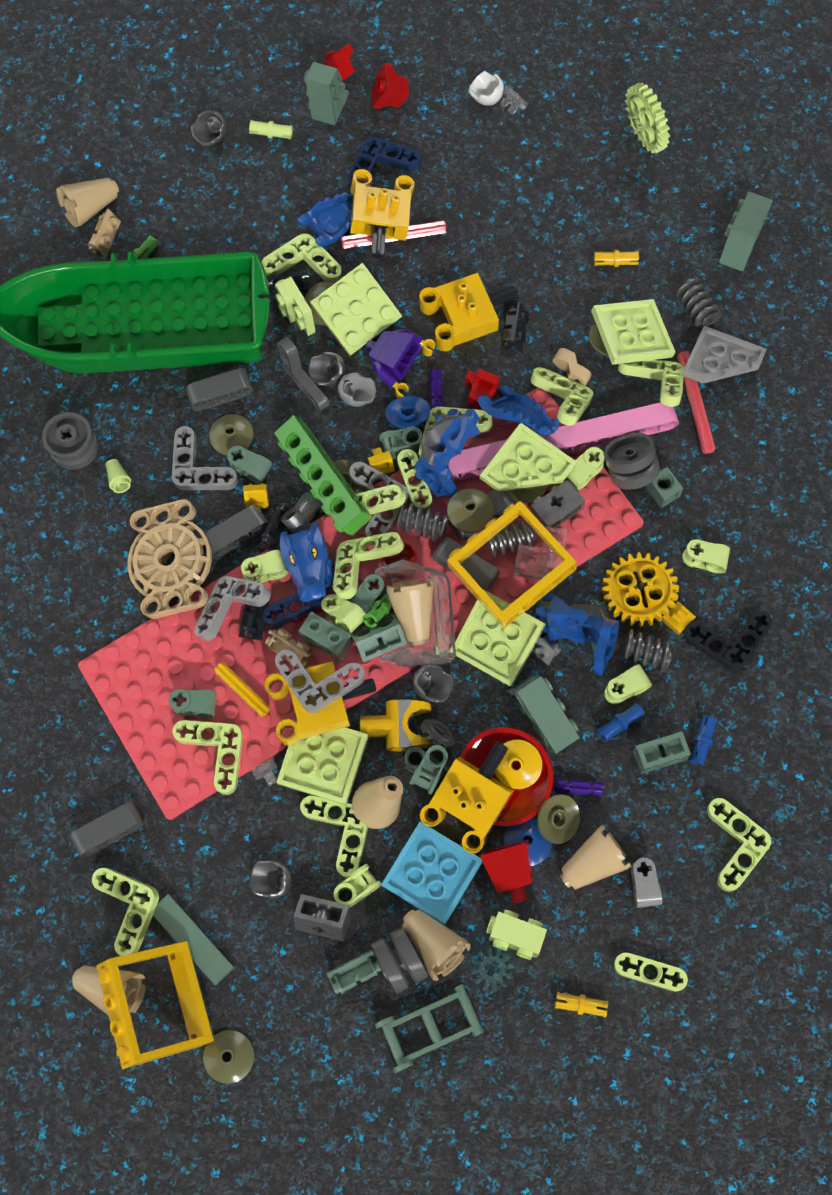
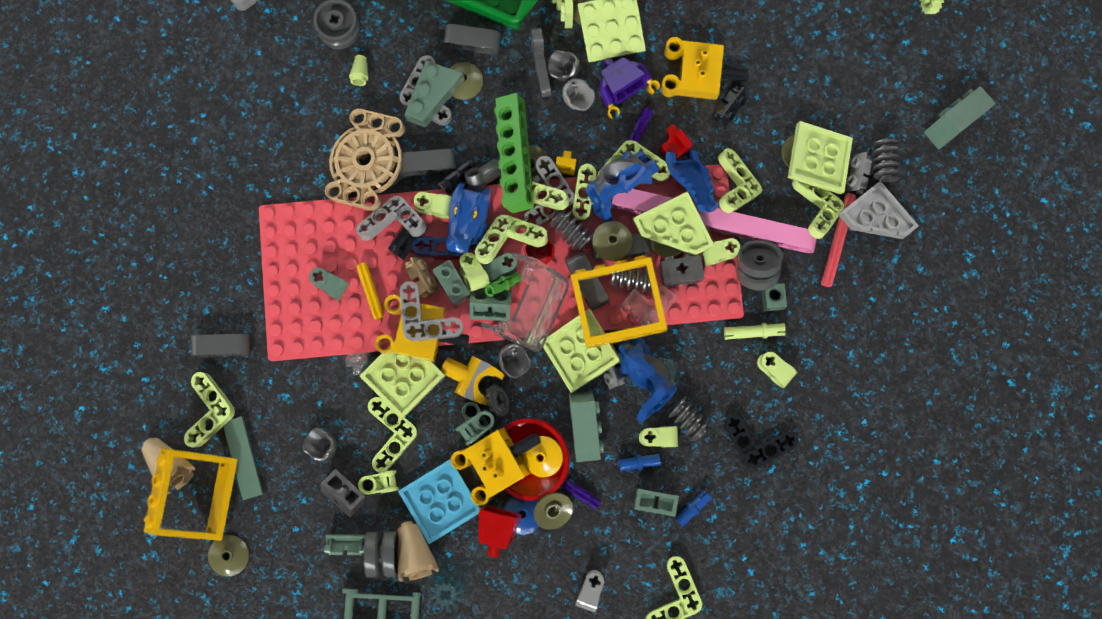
camera: 20 degrees right, 10 degrees up
yellowish green beam [173,720,243,795] -> none
sand green piece [227,446,272,484] -> none
yellow tile [243,483,269,508] -> none
tan cone [352,776,403,829] -> none
sand green piece [379,426,422,459] -> none
blue dish [386,396,430,428] -> none
tan cone [386,579,434,645] -> none
yellowish green brick [486,910,547,960] -> none
tan piece [553,348,592,386] -> none
tan cone [560,825,632,890] -> none
yellow pin [594,250,639,267] -> none
yellow gear [602,552,679,627] -> none
yellow tile [662,601,696,636] -> none
none -> sand green wedge [404,60,465,127]
none -> yellowish green pin [724,323,786,340]
none -> light grey hinge [846,152,872,195]

